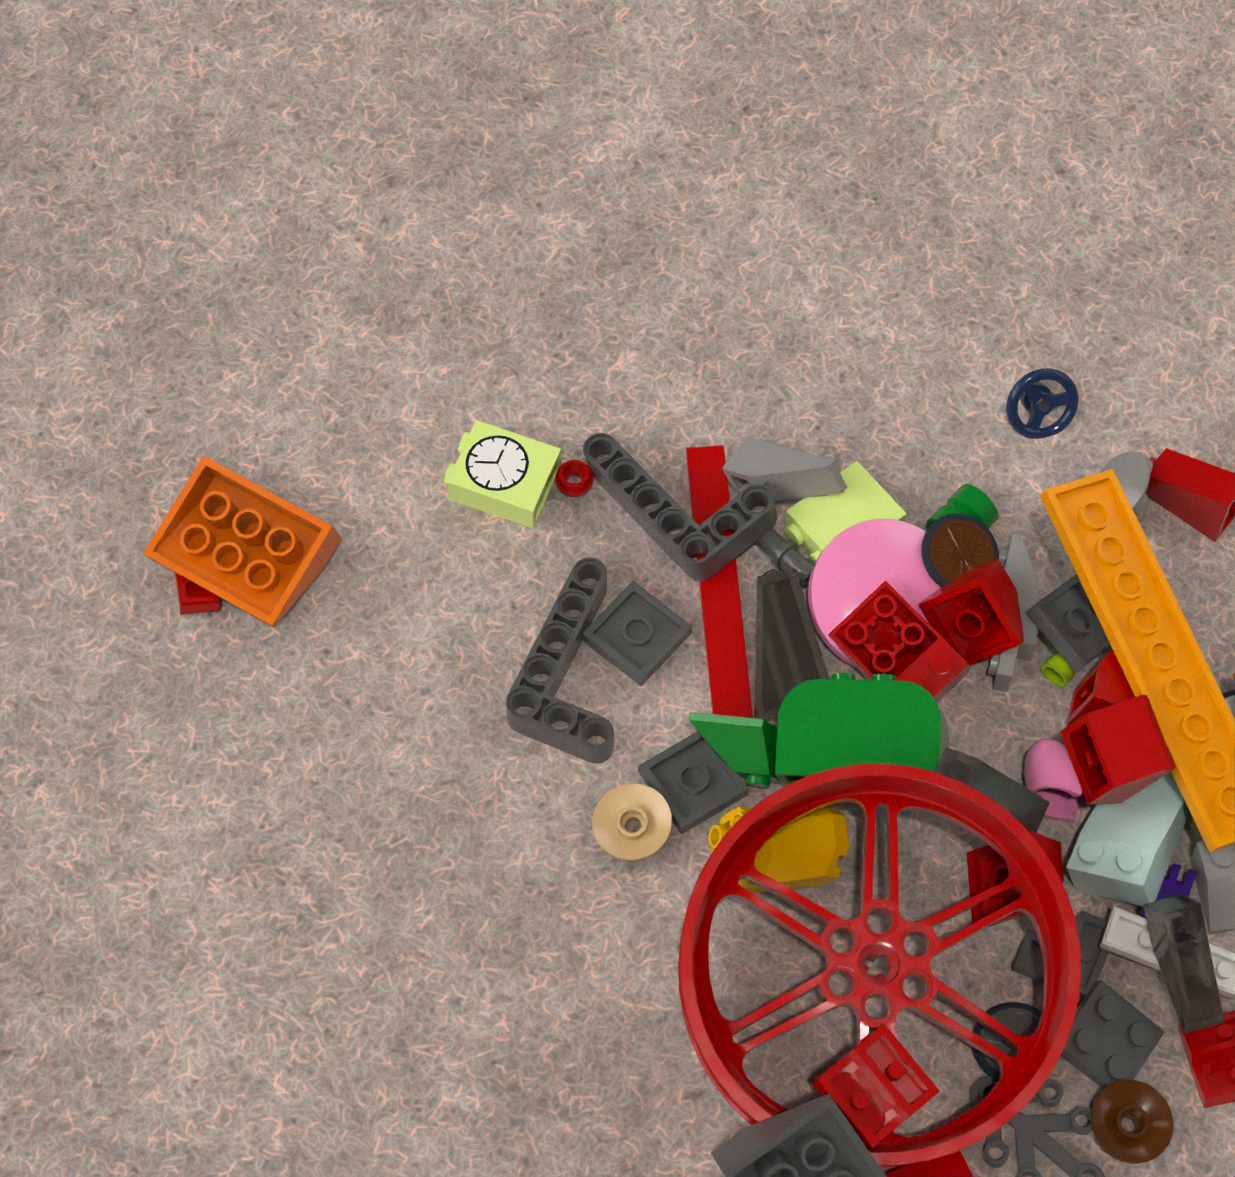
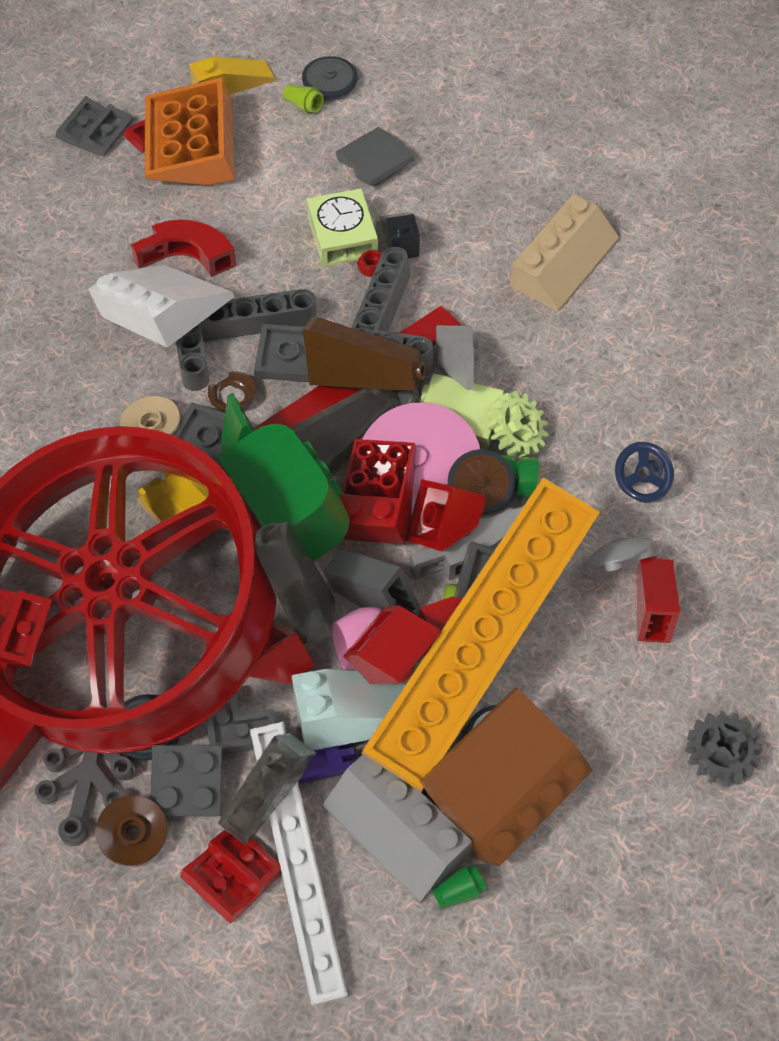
camera: 55 degrees right, 5 degrees down
none -> dark grey slope [55,96,133,156]
none -> white slope [88,265,234,348]
none -> red arch [131,219,236,277]
none -> yellow slope [189,56,275,95]
none -> reddish brown piece [208,371,256,413]
none -> lime cone [283,84,324,114]
none -> dark grey wheel [302,56,358,98]
none -> reddish brown slope [303,317,425,391]
none -> dark grey slope [323,548,421,616]
none -> dark grey slope [335,127,415,186]
none -> black slope [380,212,420,259]
none -> yellowish green gear [487,391,548,459]
none -> tan slope [510,194,619,312]

